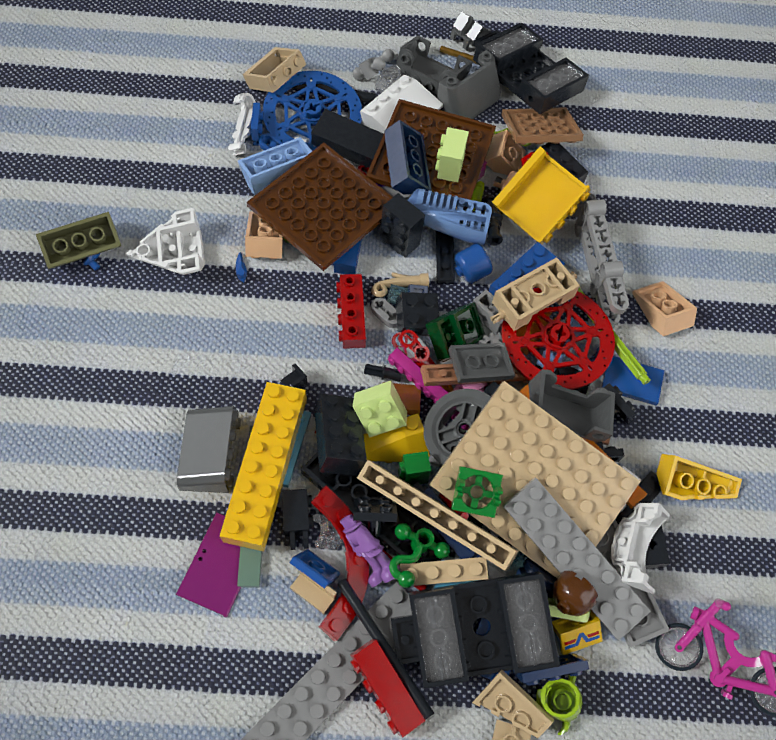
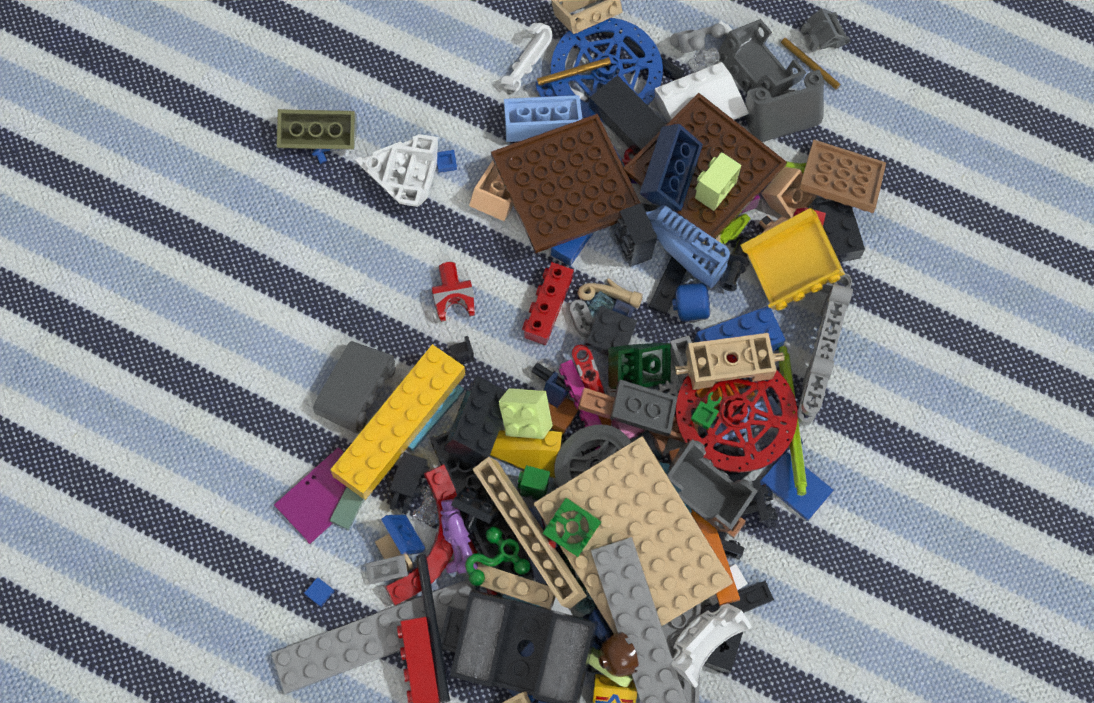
camera: 25 degrees right, 5 degrees up
blue bar [236,252,247,283] -> none
blue plate [251,103,264,146] -> none
black piece [473,23,589,114] -> none
light nougat slope [632,281,697,336] -> none
yellow wedge [656,454,742,500] -> none
none -> blue tile [304,577,335,608]
none -> light grey plate [366,555,408,585]
none -> red connector [432,262,475,322]
none -> blue tile [437,150,457,173]
none -> pearl gold bar [537,57,611,86]
none -> dark blue panel [543,372,569,408]
none -> green plate [691,392,722,430]

